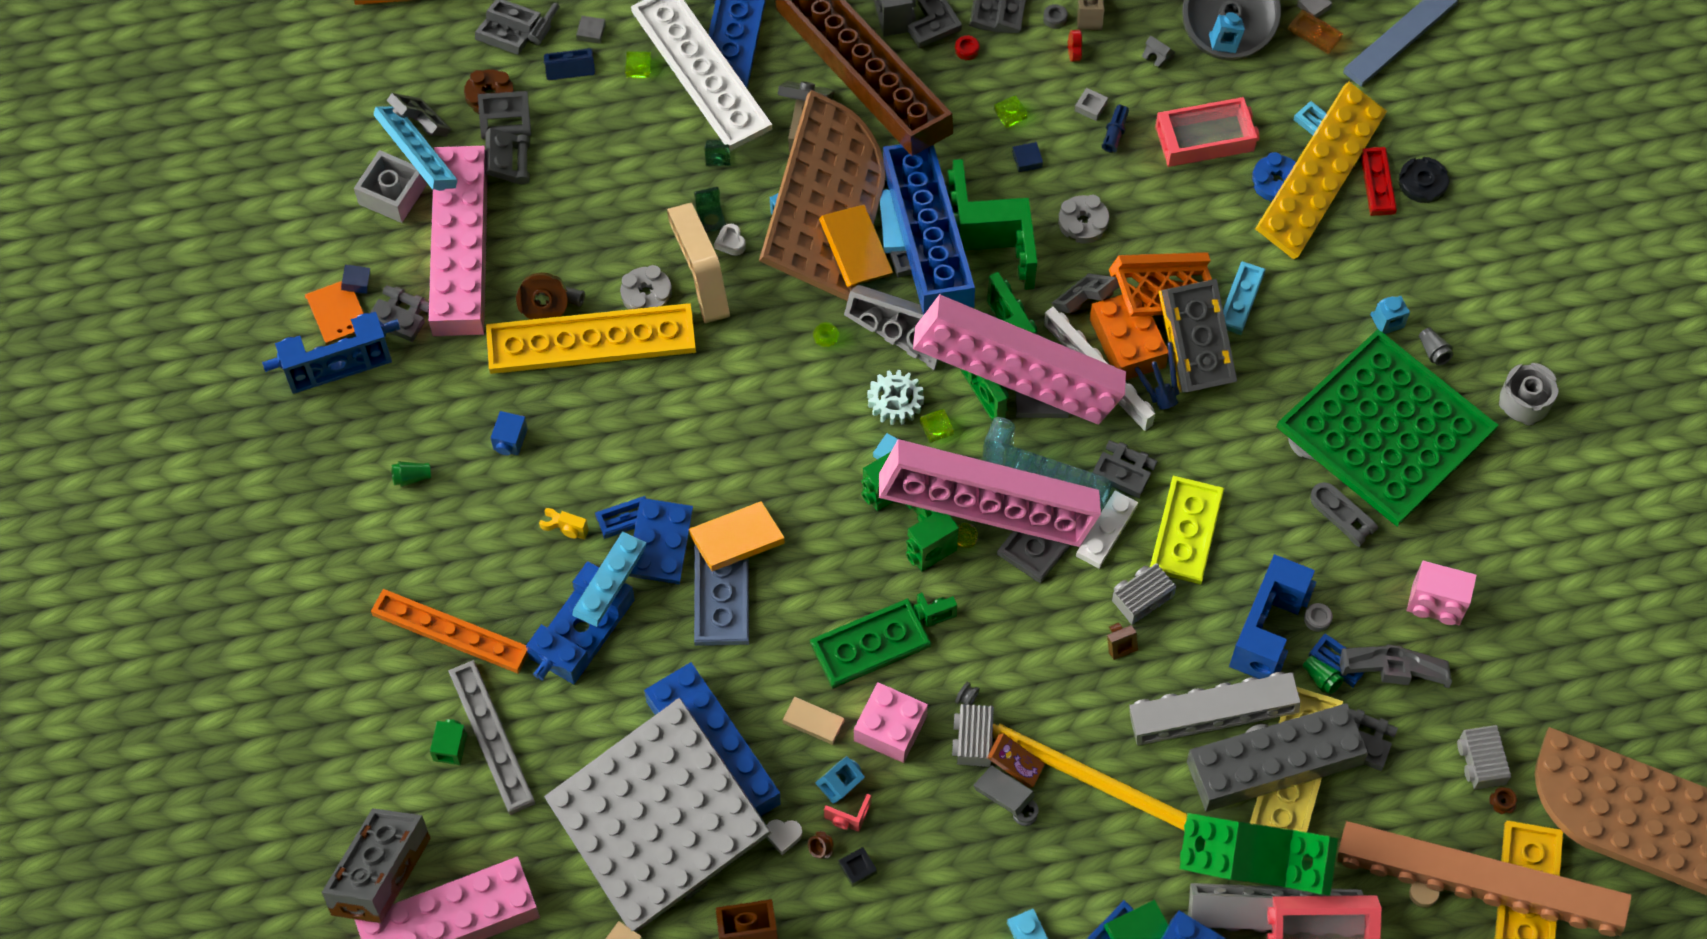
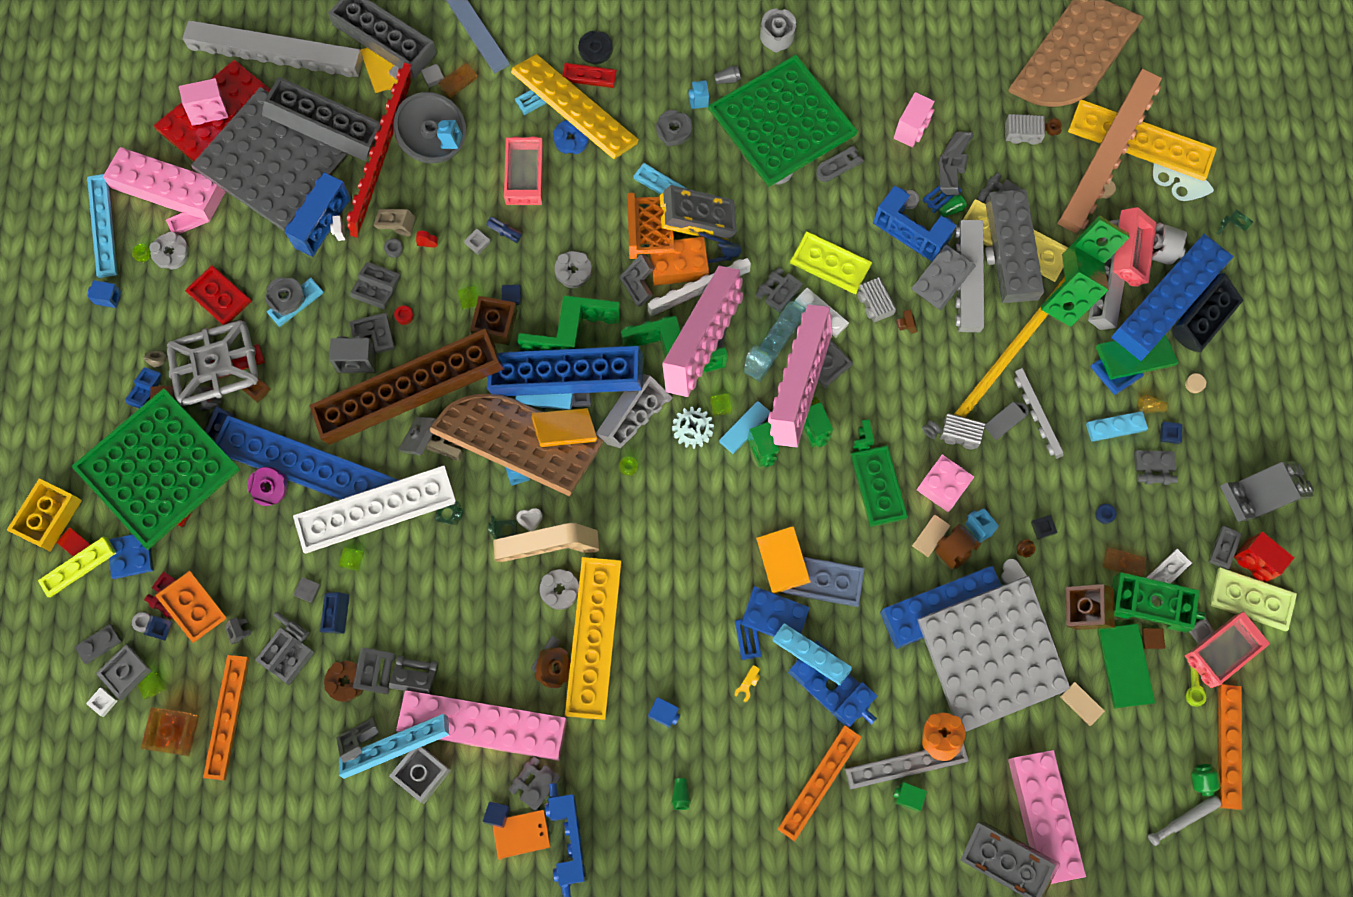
camera: 80 degrees left, 10 degrees up
coral bracket [824,794,871,832] -> none
dark orange tile [987,734,1045,788] -> none
dark grey tile [1142,36,1176,68] -> none
none -> reddish brown brick [470,296,518,345]
none -> dark grey plate [656,110,692,146]
none -> dark grey plate [912,245,976,311]
none -> orange brick [922,713,966,761]
none -> reddish brown brick [935,524,981,570]
none -> light grey plate [1014,368,1063,459]

